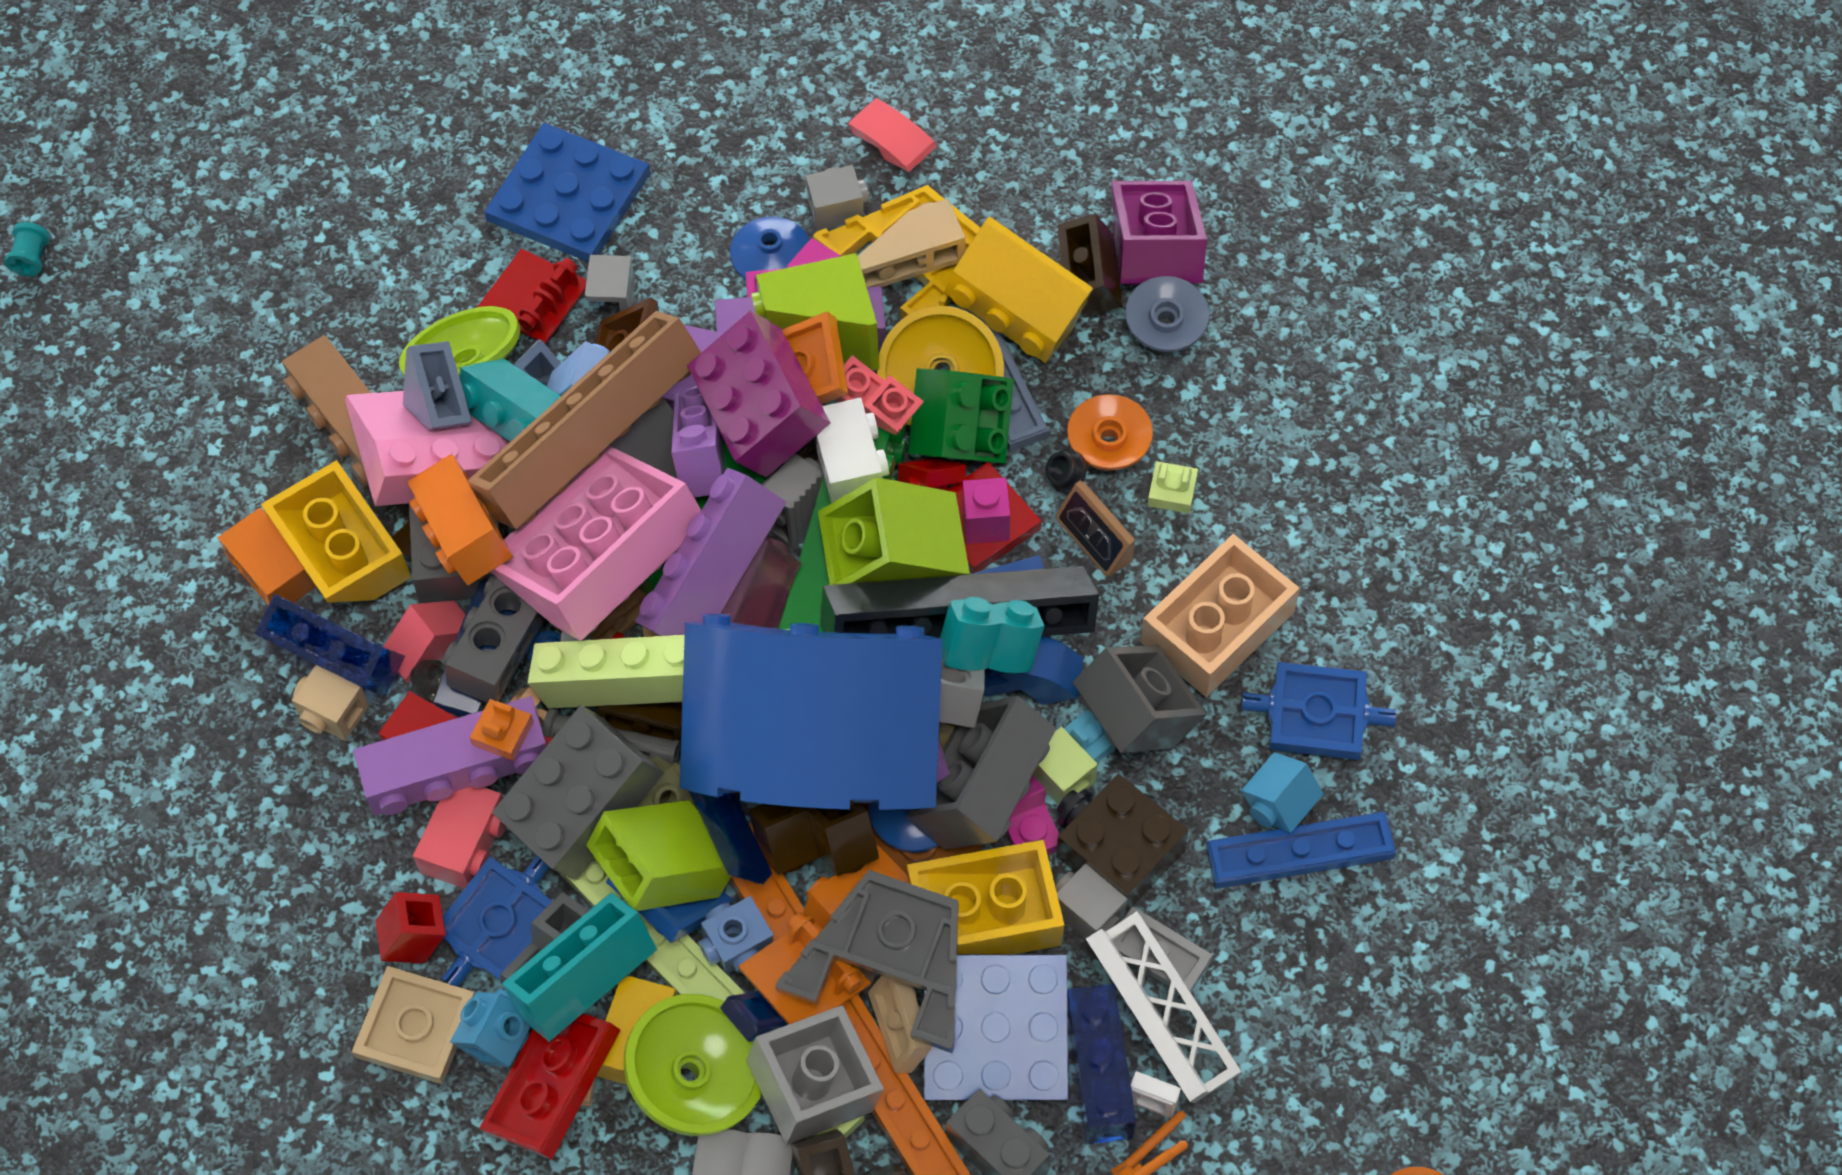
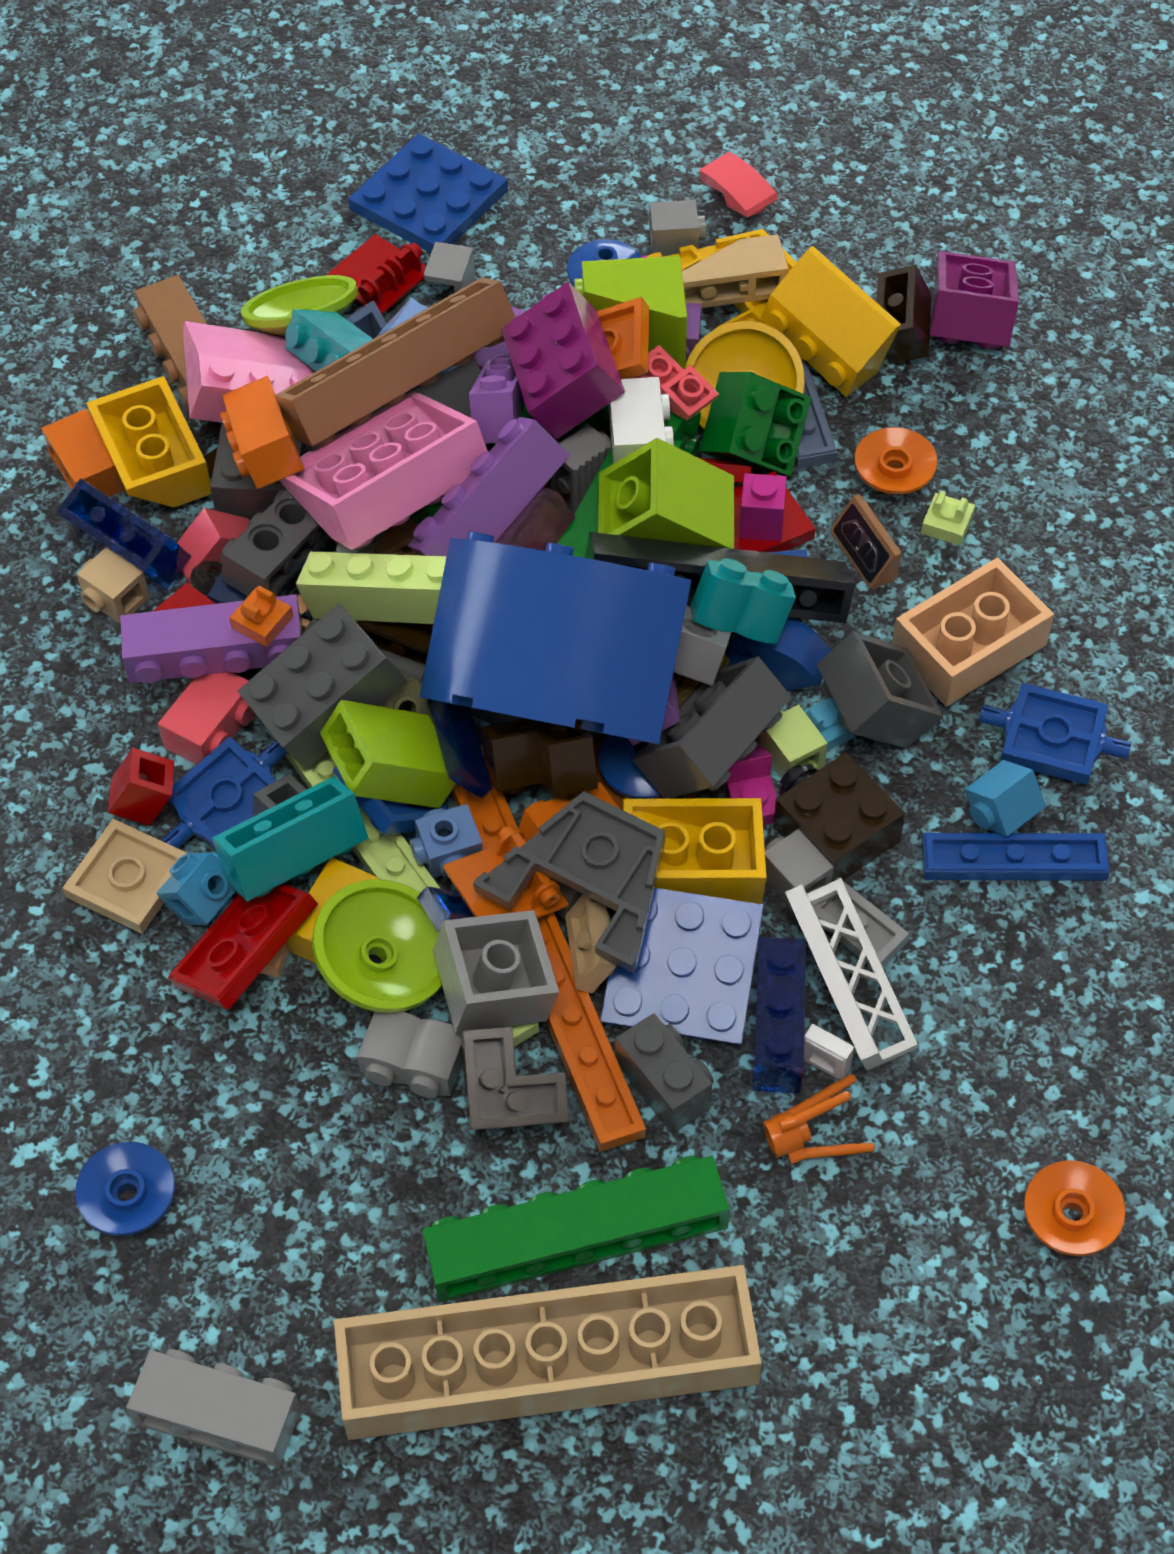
camera: 10 degrees right, 5 degrees down
sand blue slope [403,341,472,430] -> none
black plate [1045,449,1087,492] -> none
sand blue dish [1125,276,1209,352] -> none

